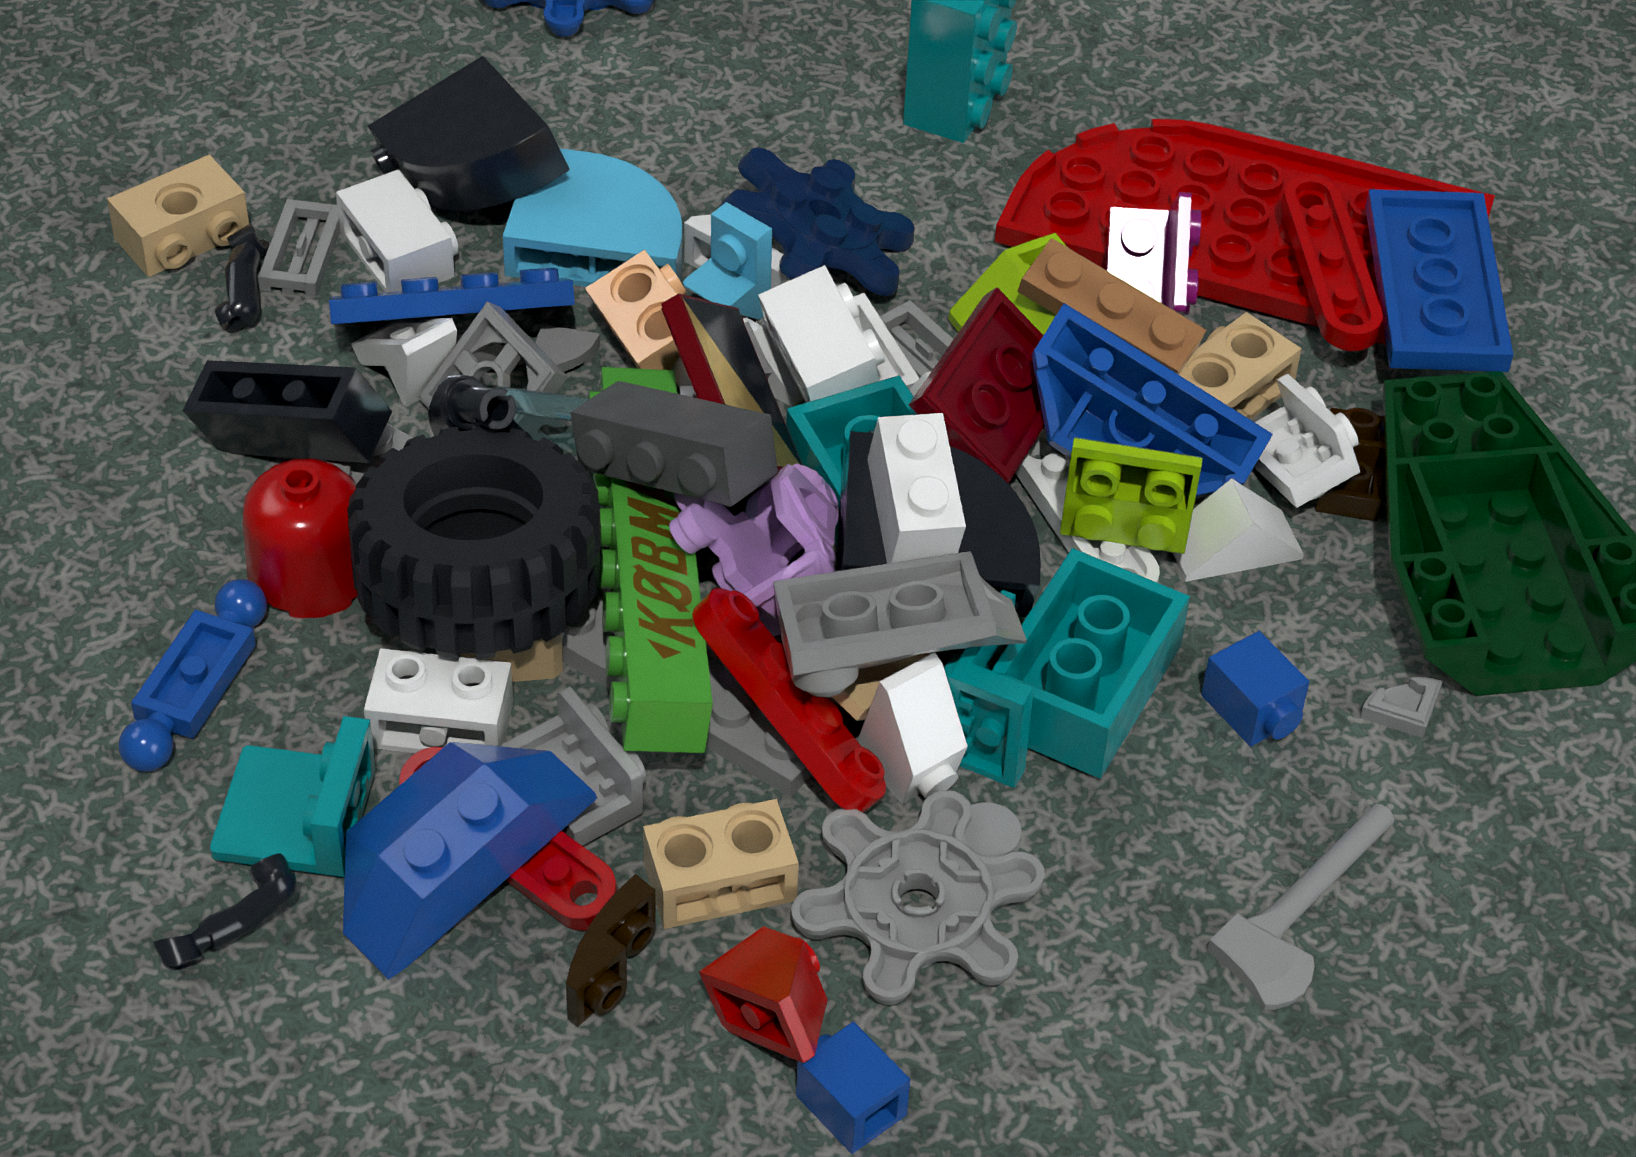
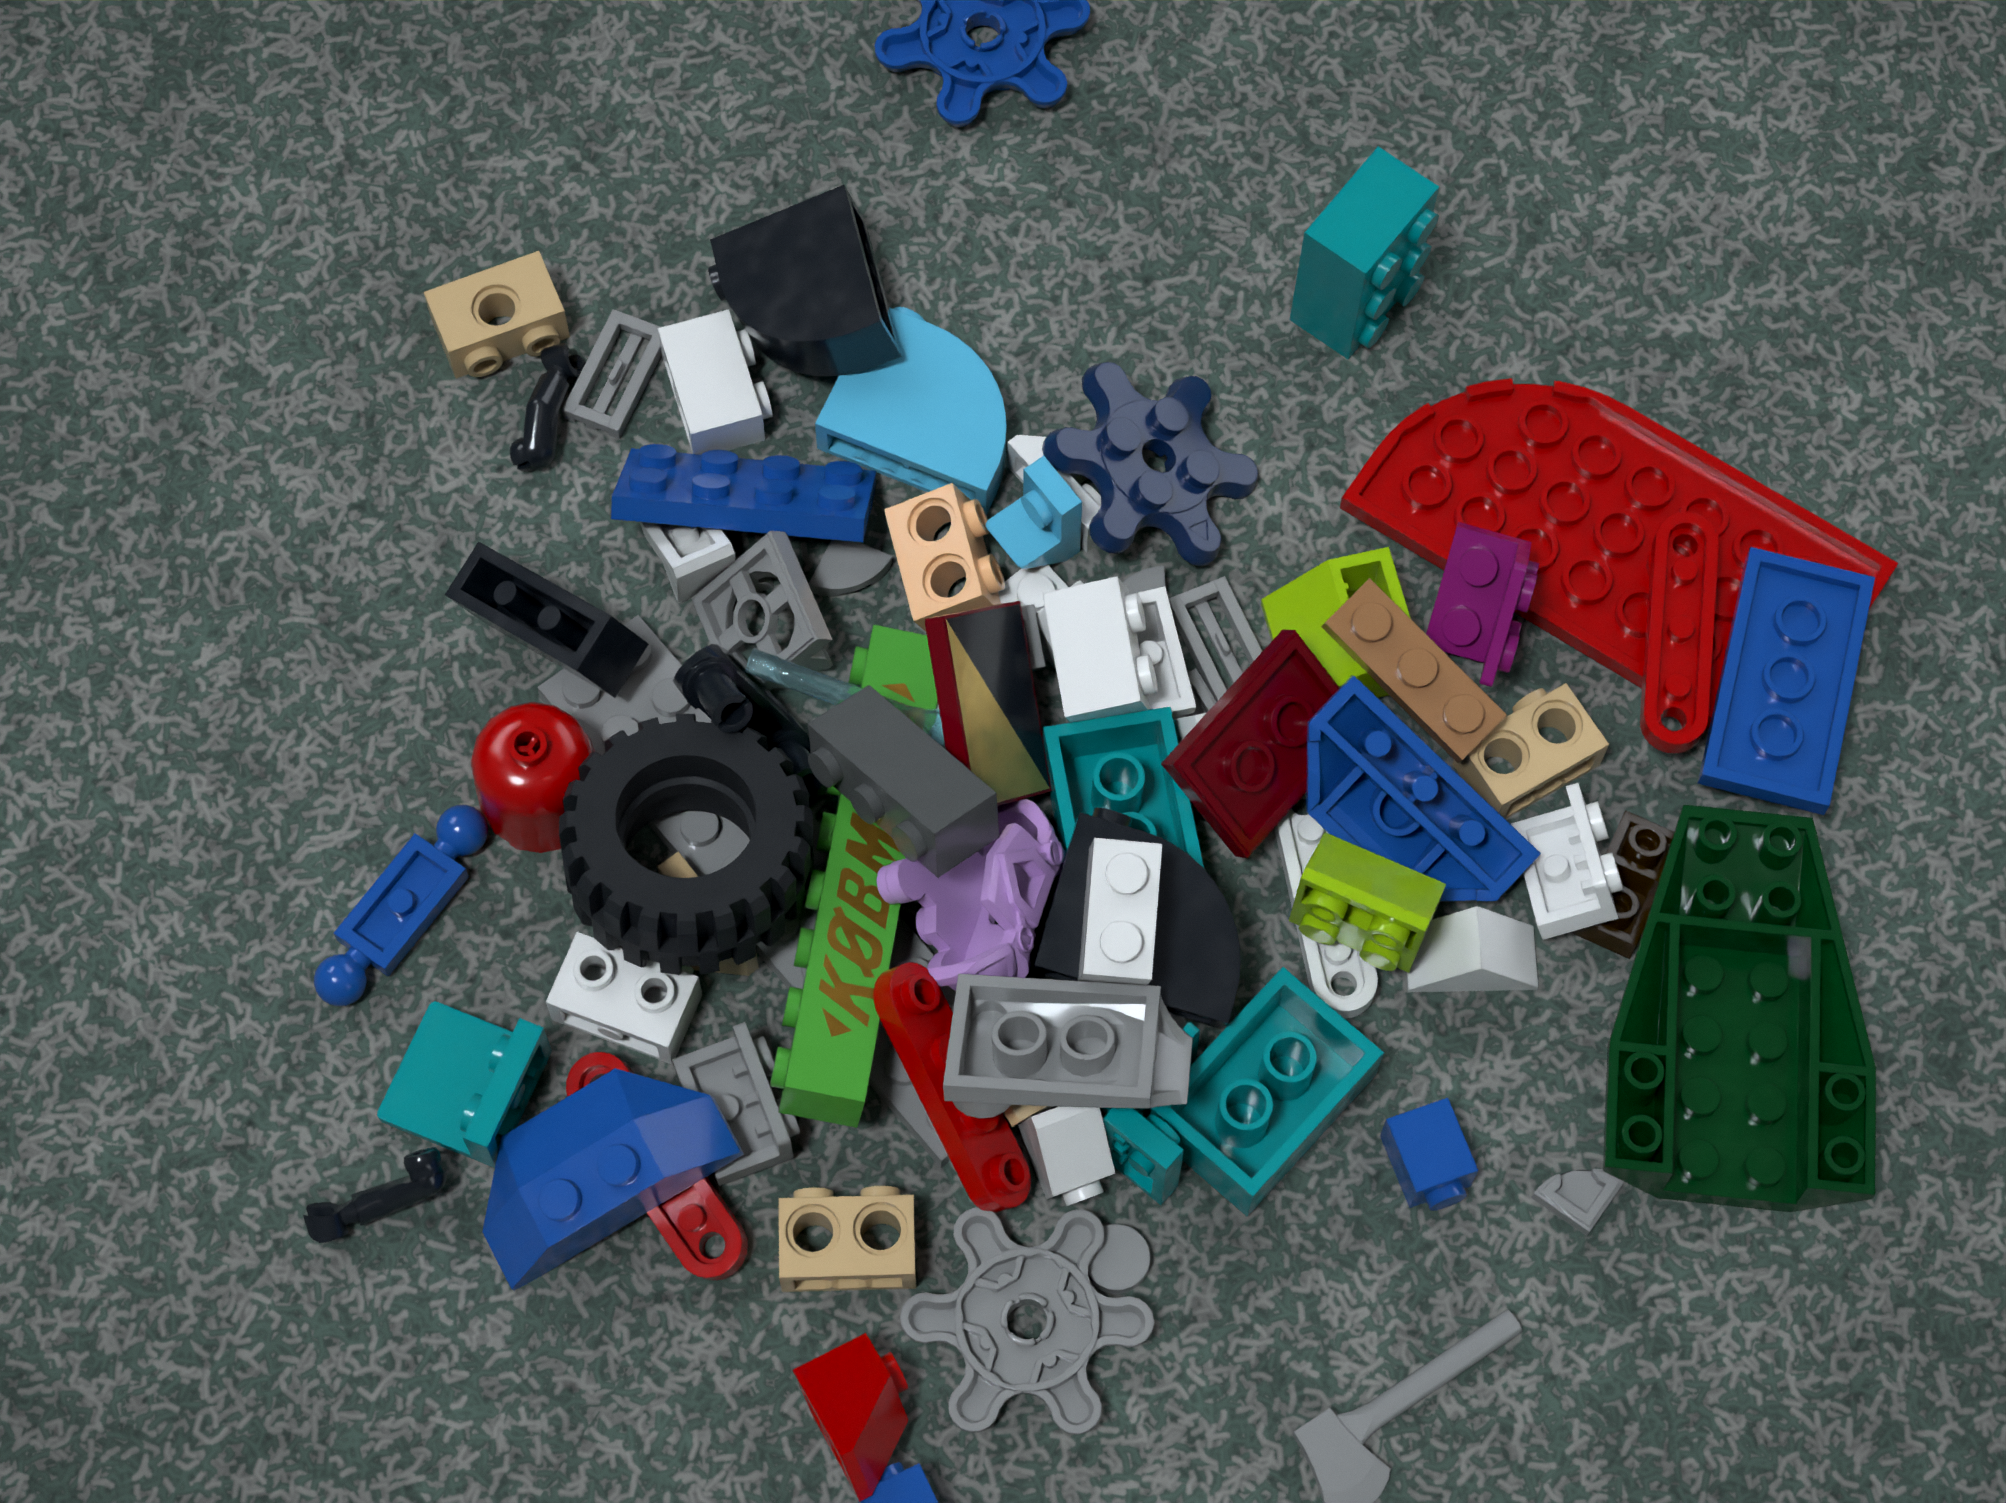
camera: 15 degrees right, 20 degrees up
dark brown slope [566,874,656,1027] -> none

